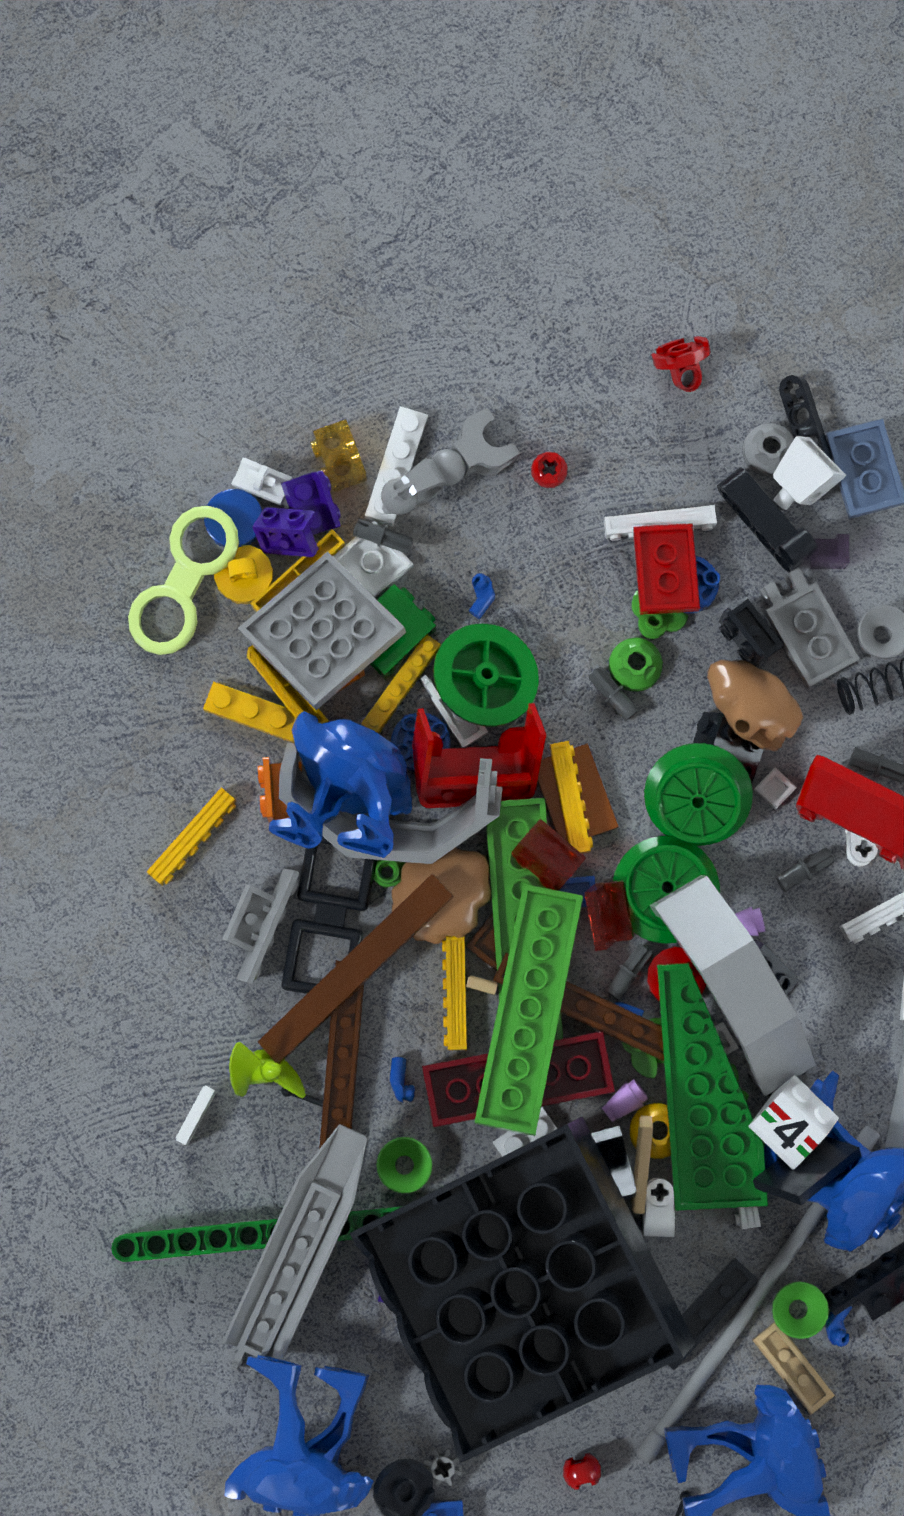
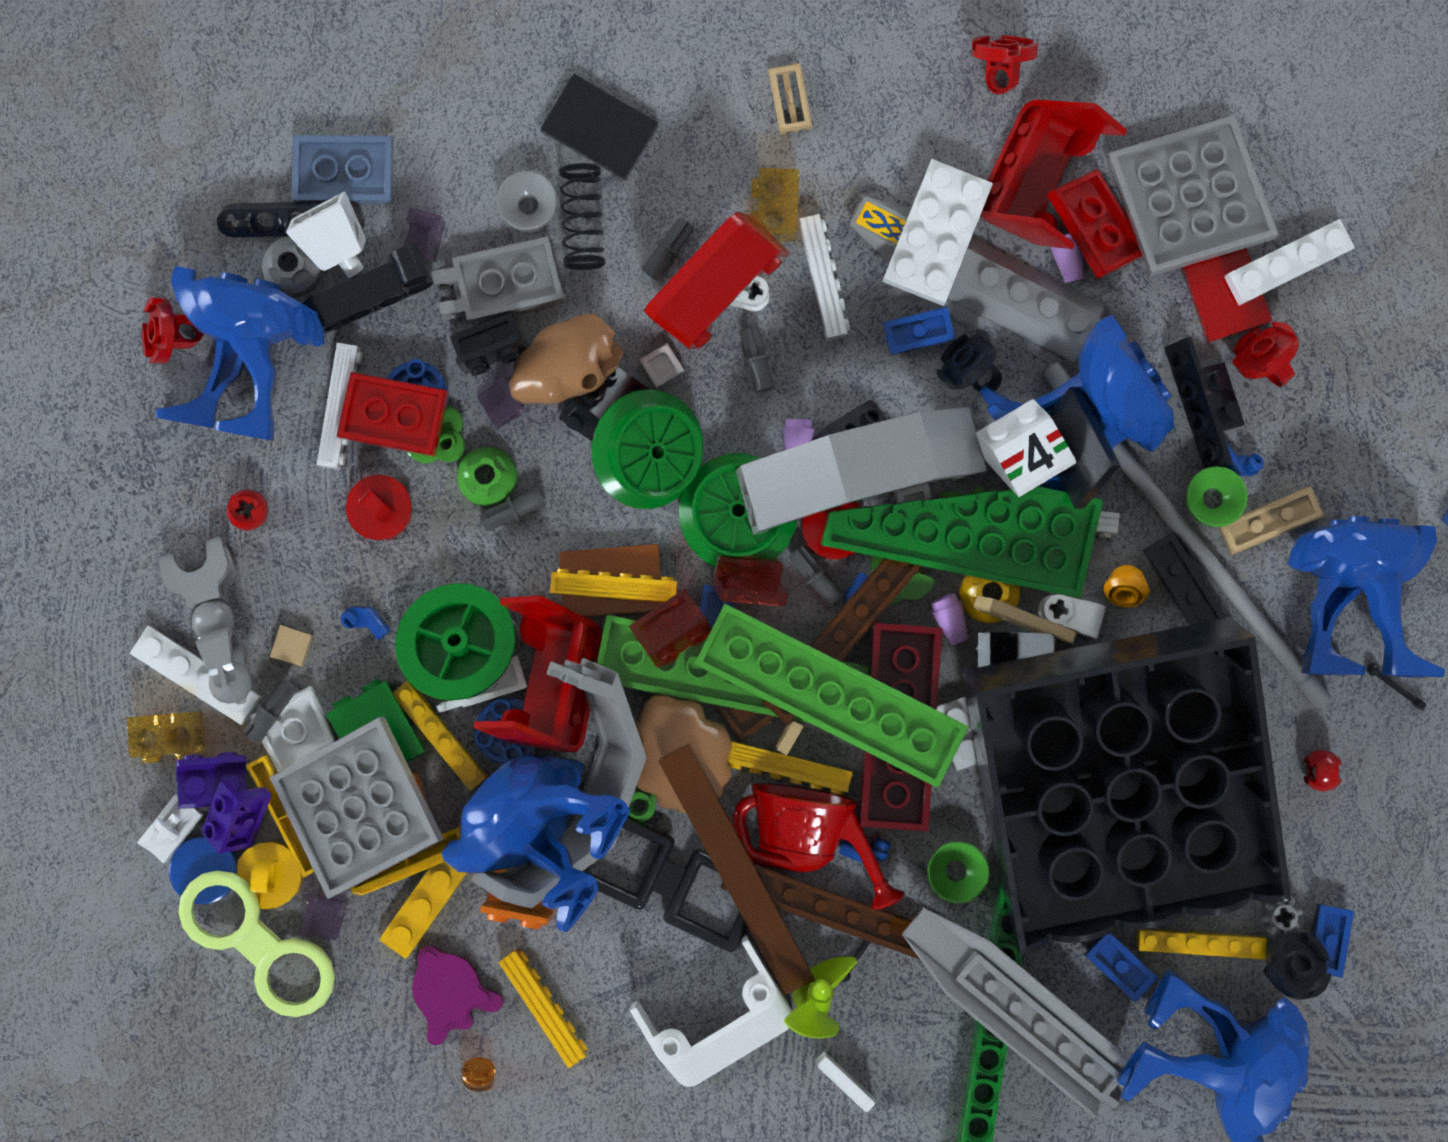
camera: 70 degrees left, 5 degrees up
light grey bracket [222,868,299,985] -> none
none -> blue animal [155,266,324,441]
none -> tan tile [270,625,314,667]
none -> clear purple panel [299,893,348,940]
none -> red tile [345,474,412,541]
none -> magenta tile [412,945,503,1045]
none -> clear orange tile [461,1057,496,1092]
none -> clear purple panel [477,375,525,429]
none -> white windscreen [630,934,792,1087]
none -> red piece [732,783,905,910]
none -> blue plate [882,307,956,356]
none -> black tile [937,329,1002,392]
none -> blue plate [1084,933,1158,1003]
none -> light orange cone [1103,565,1150,608]
none -> yellow piece [1135,928,1267,959]

